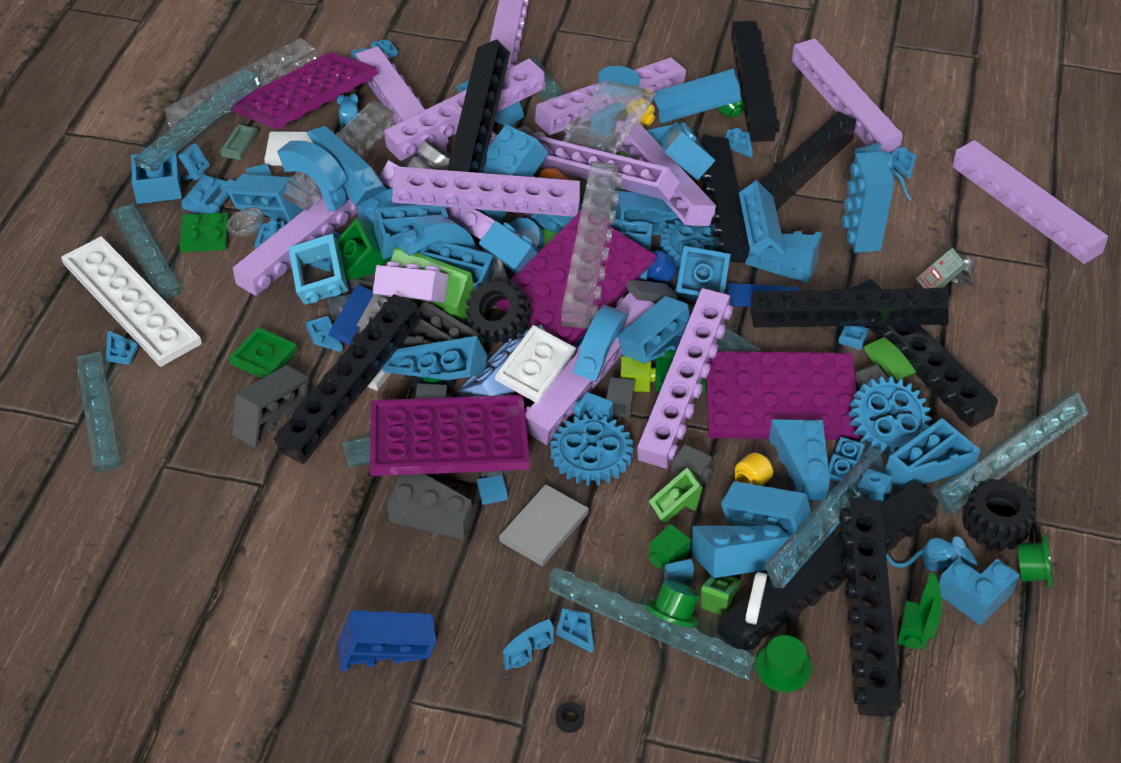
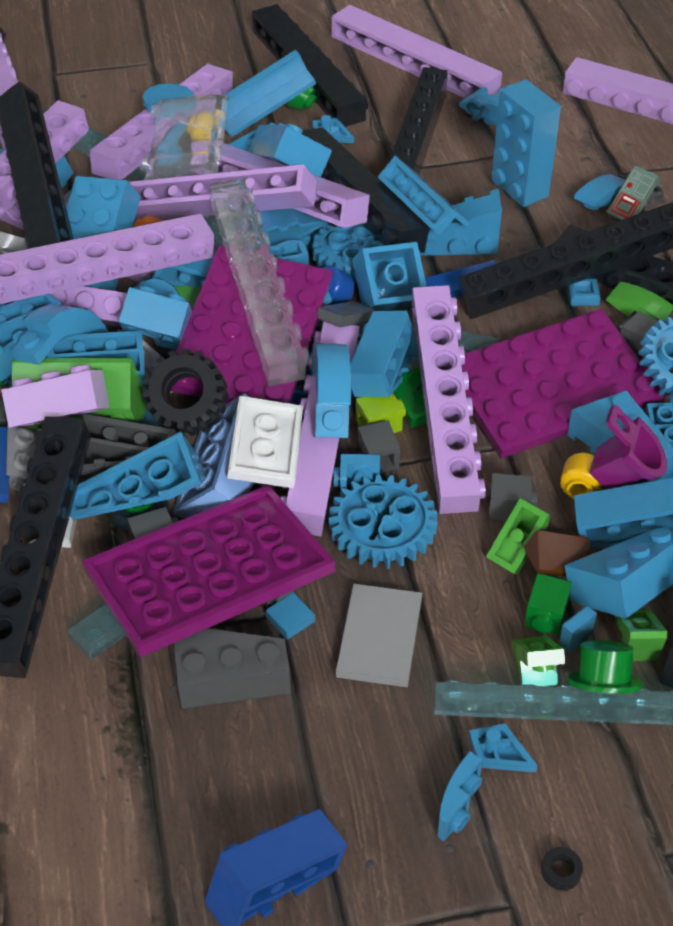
camera: 25 degrees left, 0 degrees up
none -> slope [512,636,565,689]
none -> reddish brown slope [524,530,591,577]
none -> dark azure slope [574,174,626,210]
none -> magenta container [589,405,667,489]

